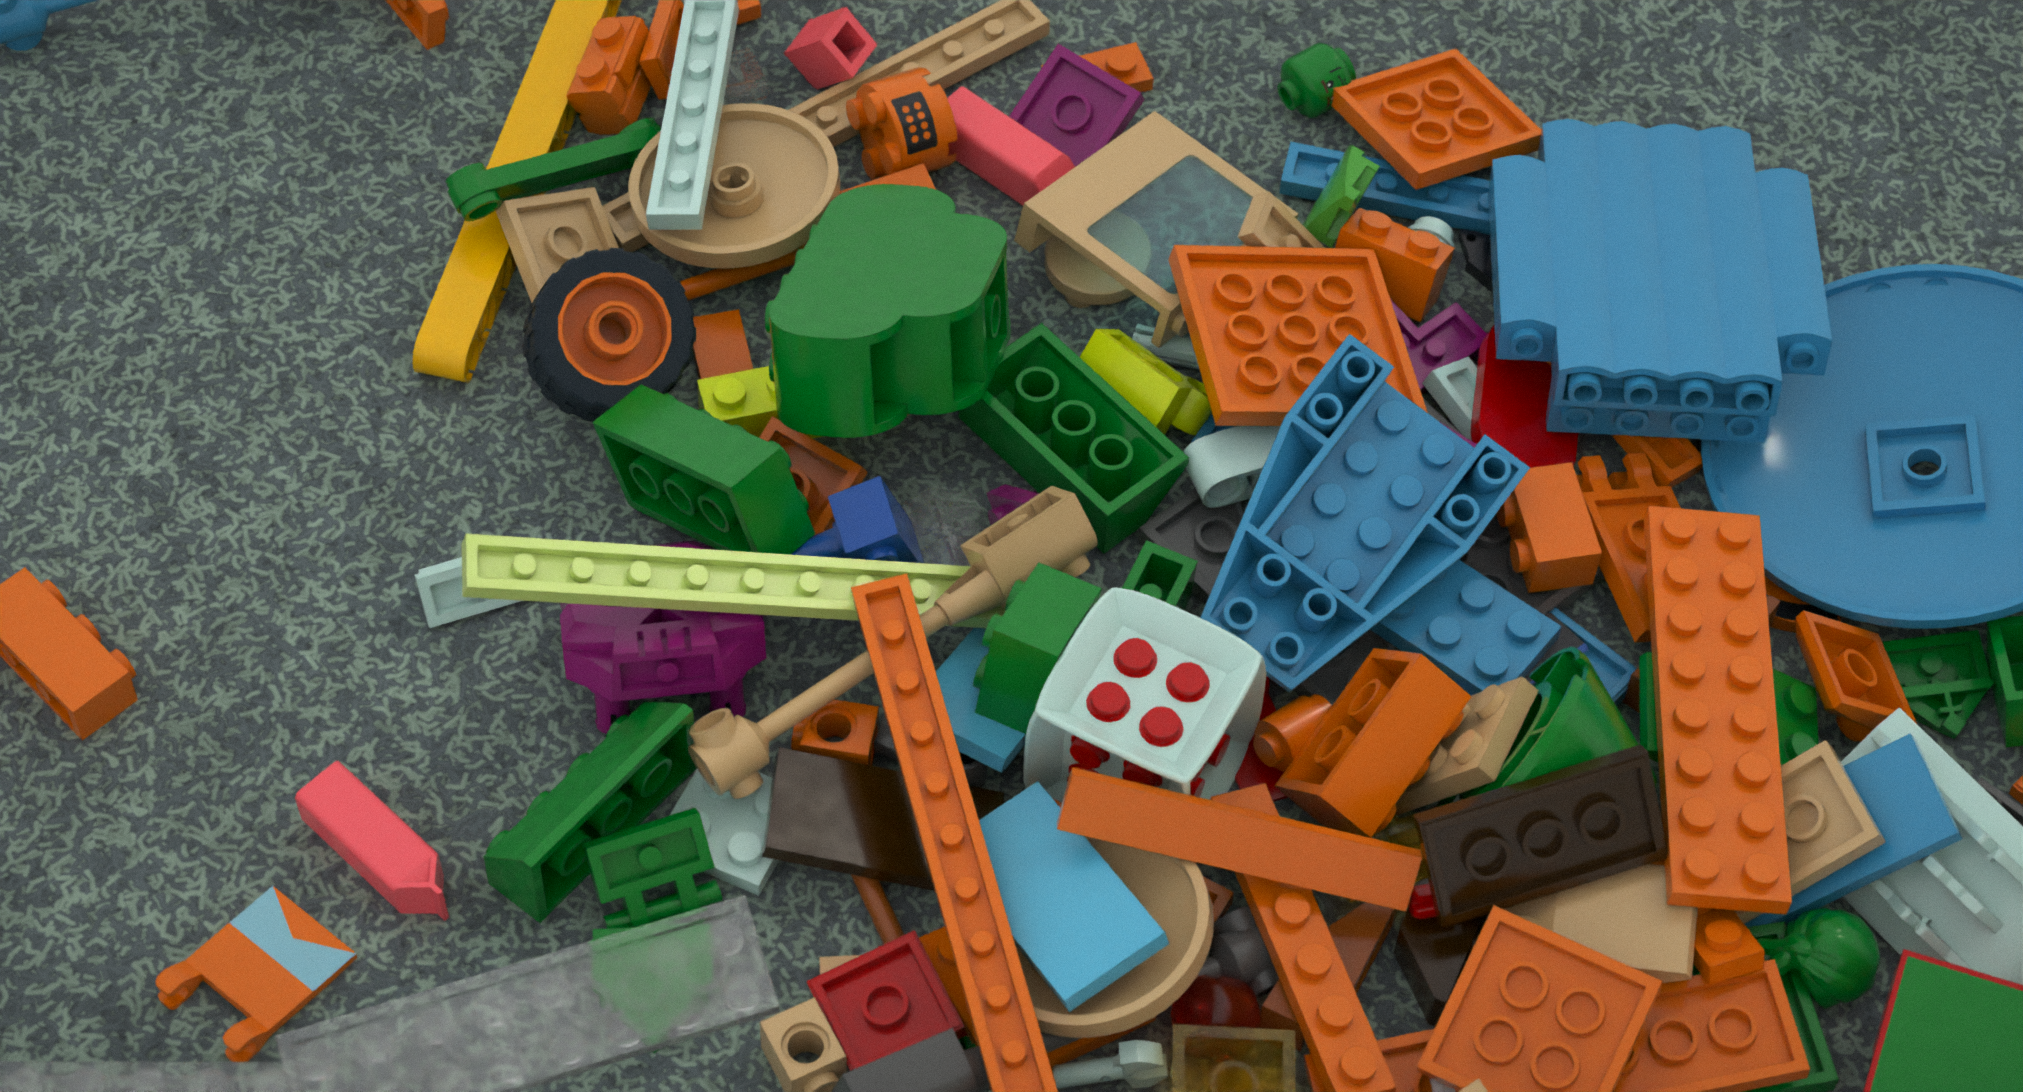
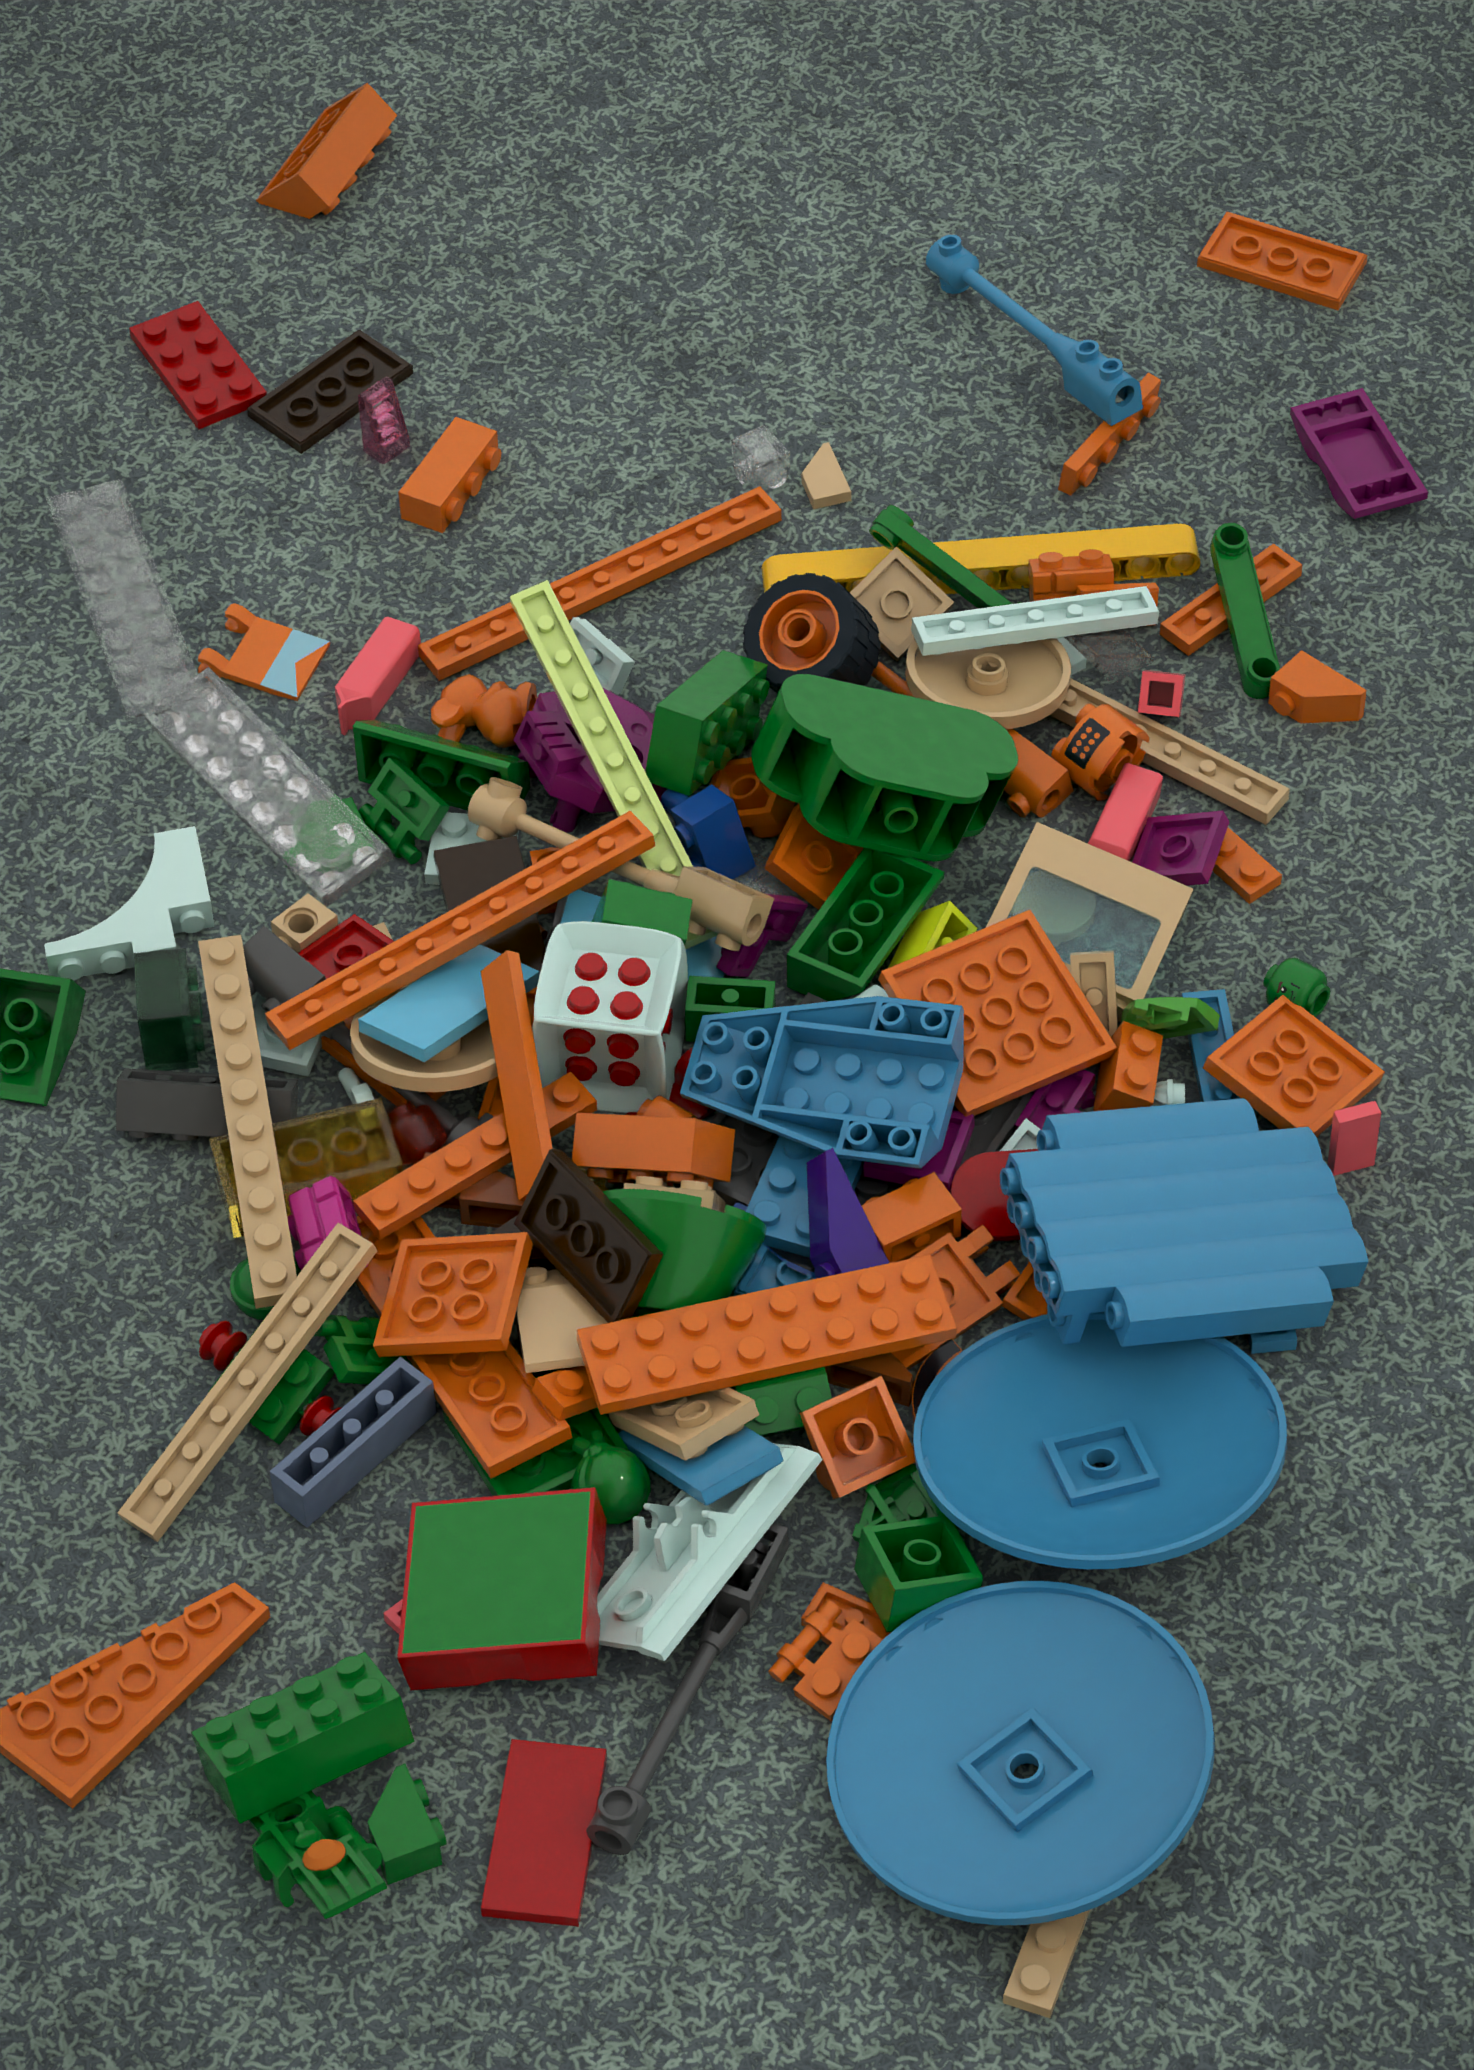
camera: 75 degrees right, 5 degrees down
none -> orange plate [418,486,782,681]
none -> orange animal [431,674,538,748]
none -> clear brick [731,425,790,491]
none -> orange plate [764,804,864,910]
none -> tan tile [802,442,851,509]
none -> dark purple slope [806,1148,889,1279]
none -> coral tile [1327,1101,1381,1176]

